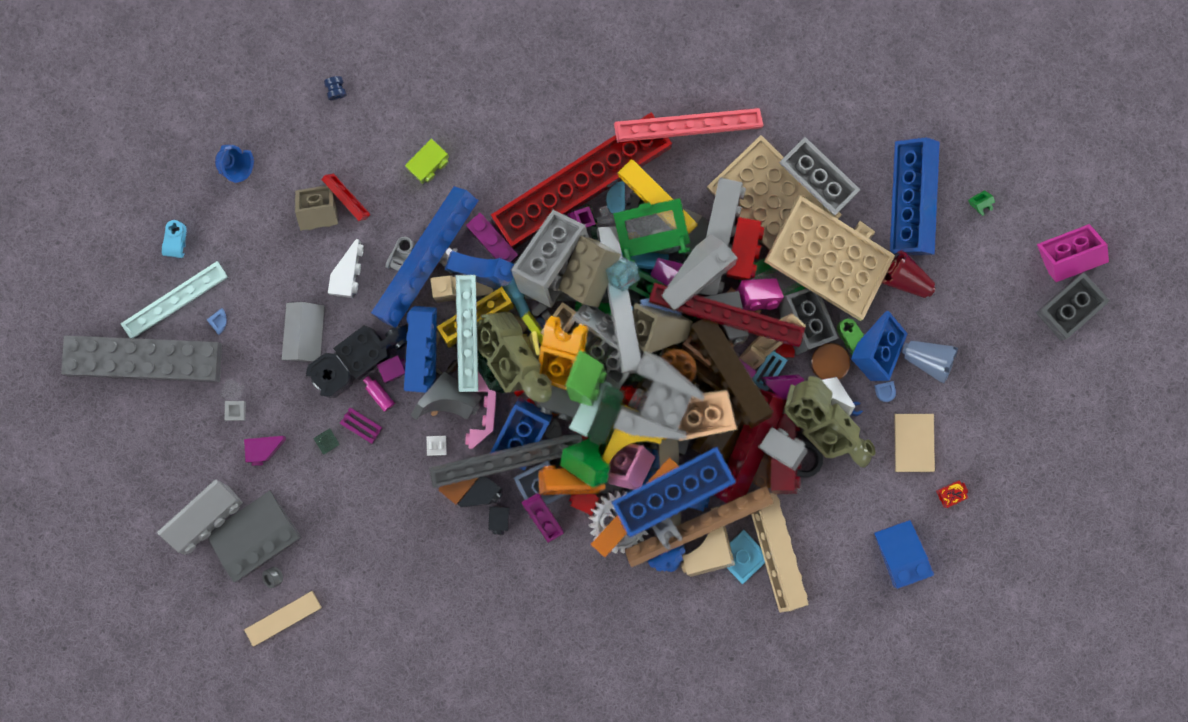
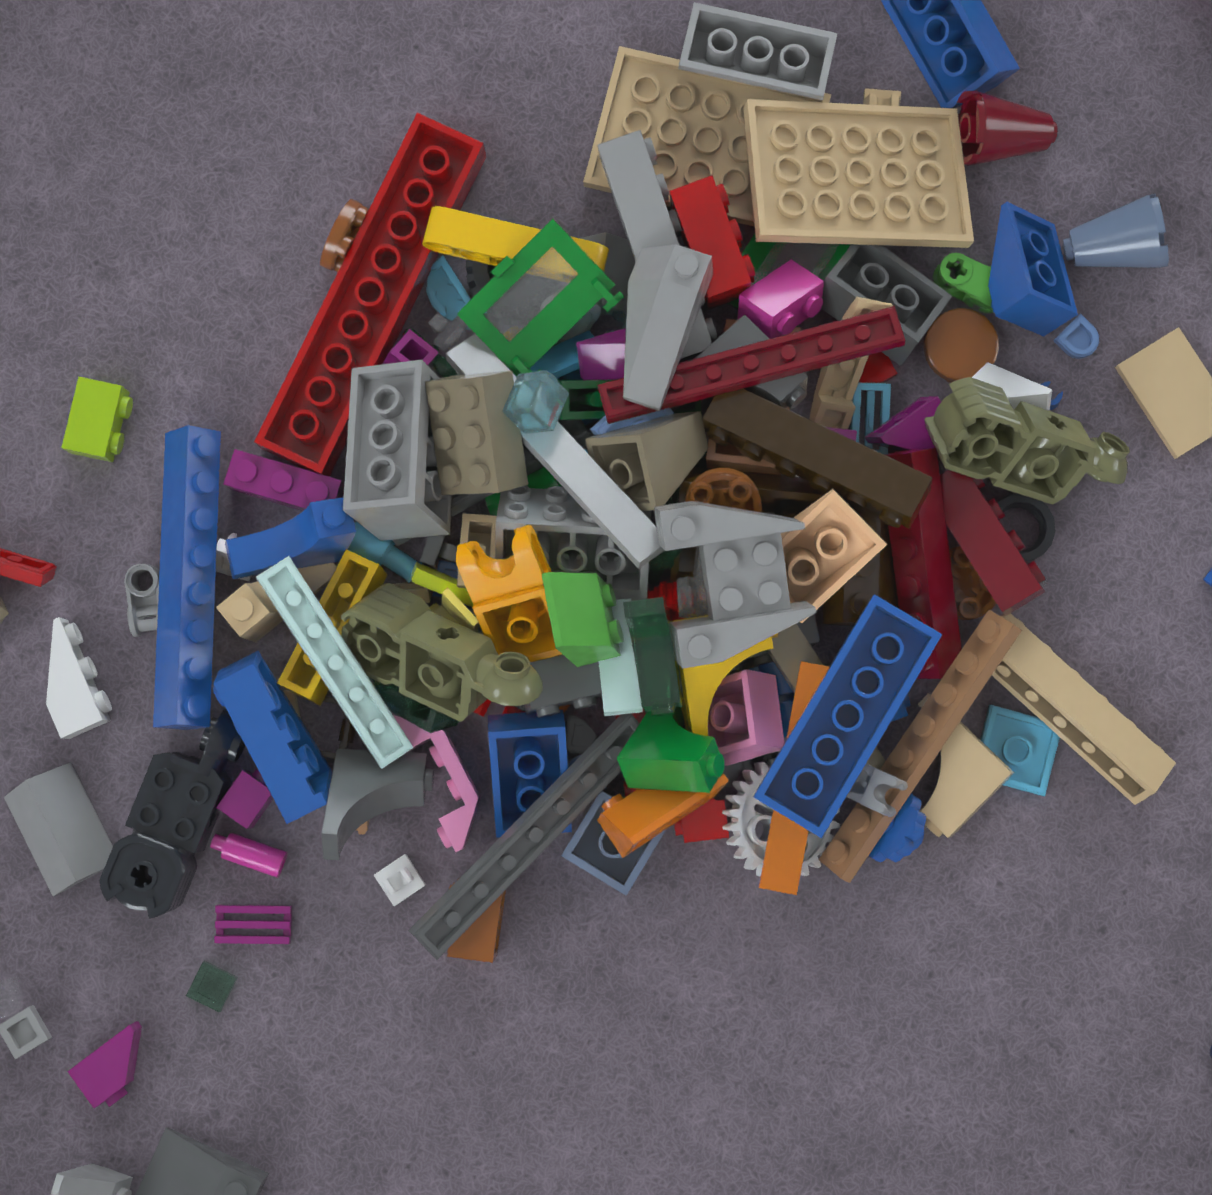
camera: 30 degrees left, 0 degrees up
black slope [458,476,503,507] -> none
black brick [488,507,510,535] -> none
magenta tile [522,493,564,543] -> none
coral tile [614,108,763,142] -> none
light grey brick [760,428,808,471] -> none
none -> dark orange tile [320,199,369,272]

